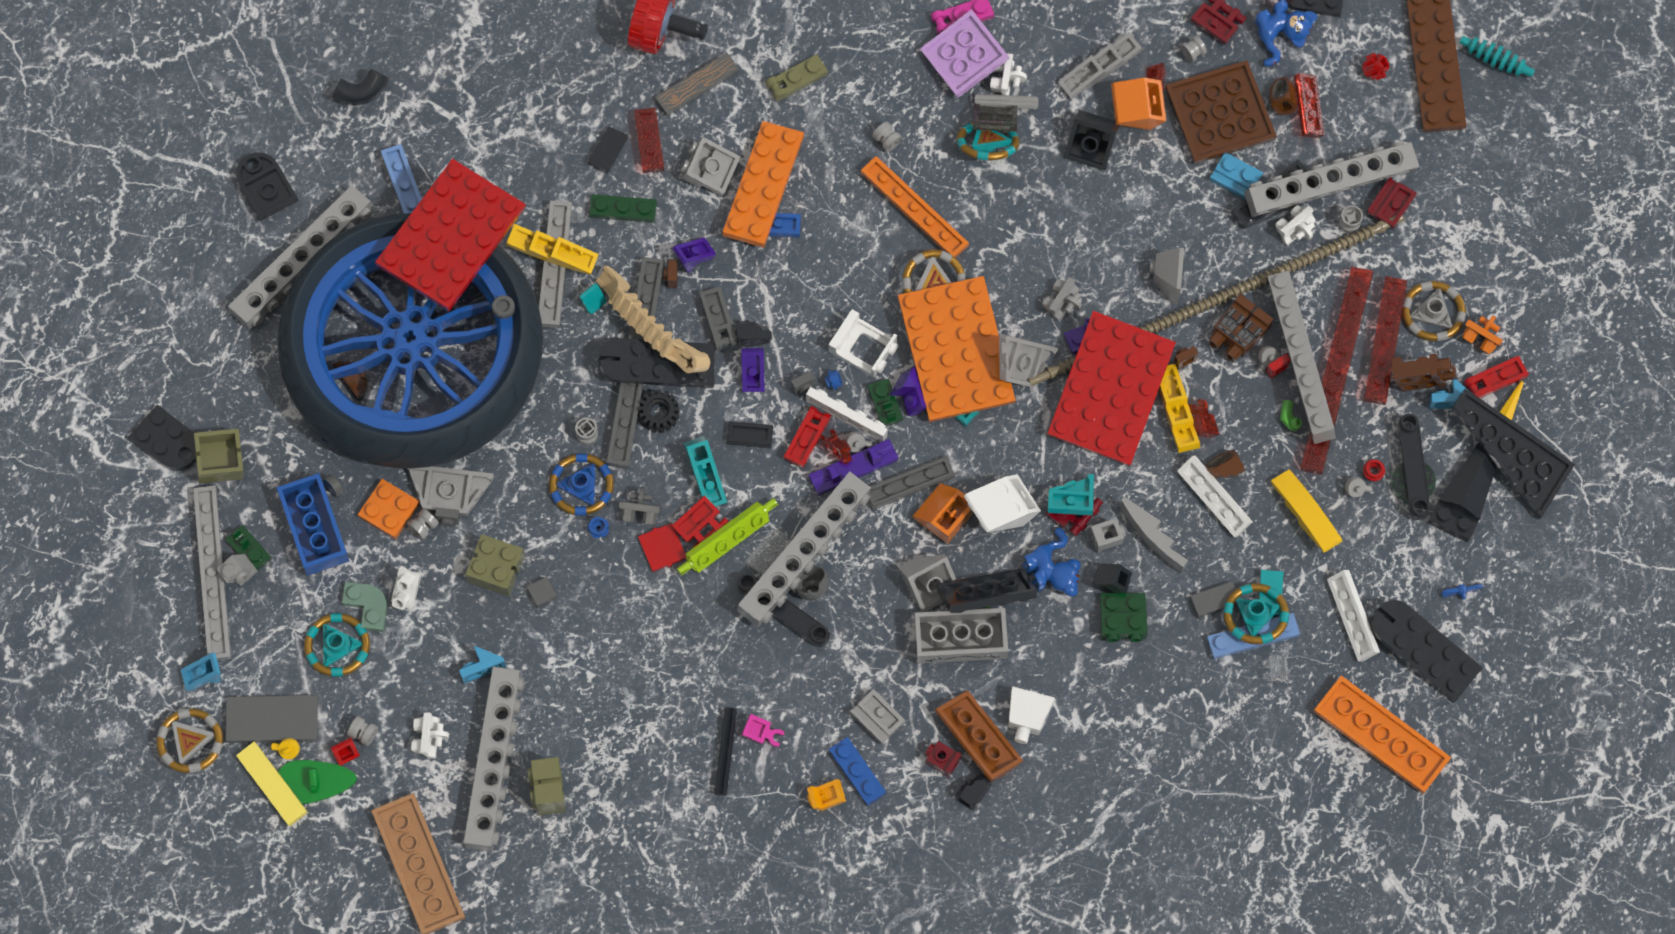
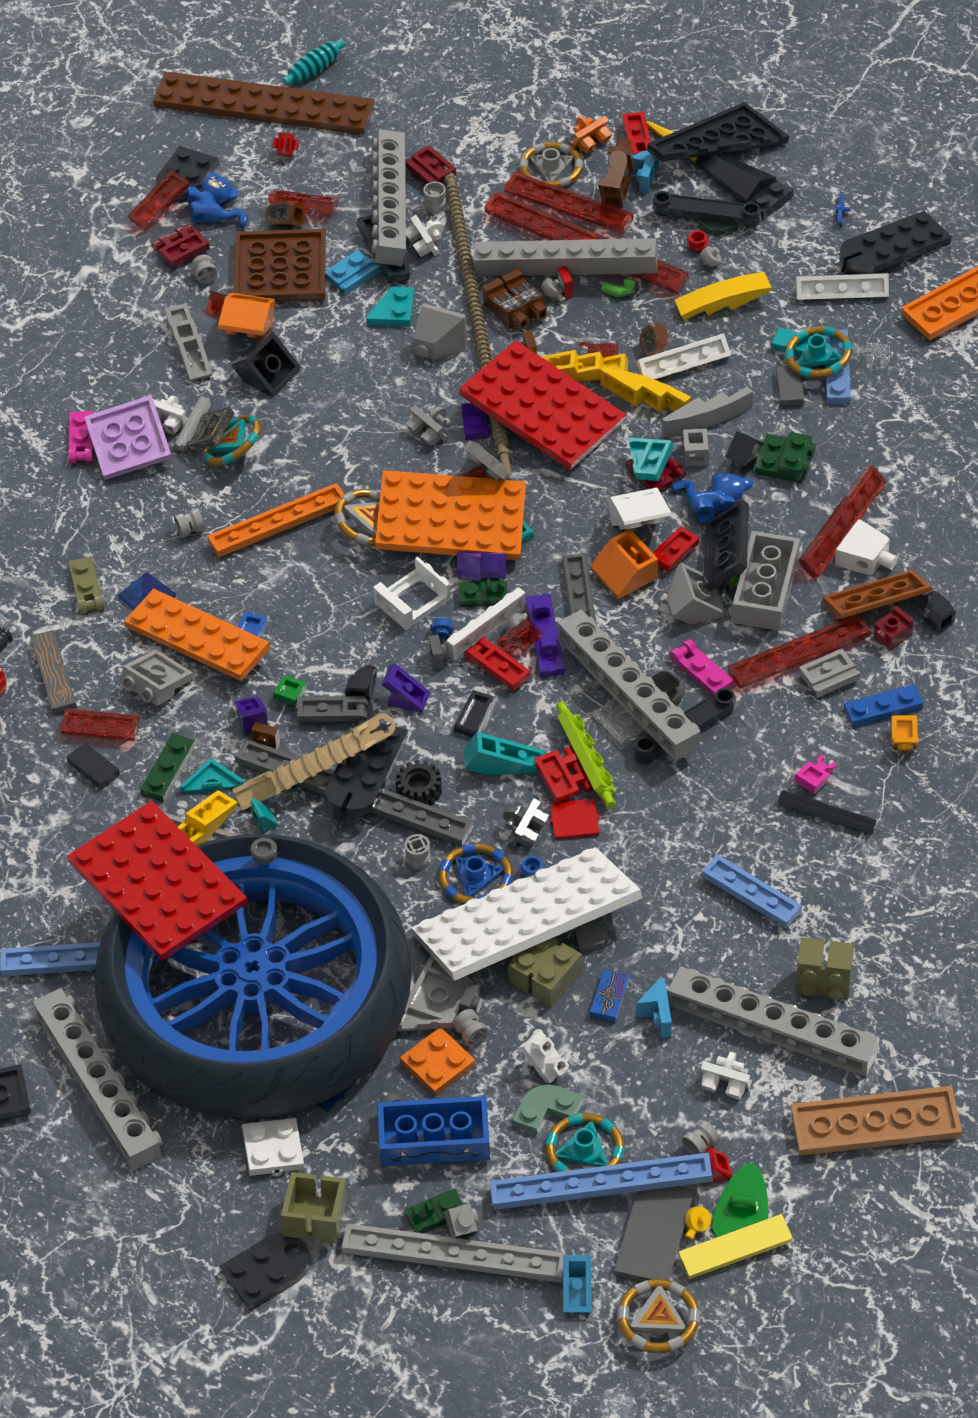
camera: 70 degrees left, 20 degrees down
none -> clear blue piece [118,572,176,609]
none -> teal tile [179,758,245,794]
none -> white plate [242,1118,304,1176]
none -> green plate [273,675,307,706]
none -> teal wing [366,287,415,327]
none -> white plate [411,847,642,981]
none -> medium blue plate [490,1153,713,1210]
none -> blue tile [590,969,630,1022]
none -> yellow slope [600,367,691,413]
none -> red plate [653,526,700,572]
none -> dark pink plate [669,639,734,695]
none -> medium blue plate [702,854,802,928]
none -> clear red plate [728,614,871,689]
none -> clear red plate [798,464,887,578]

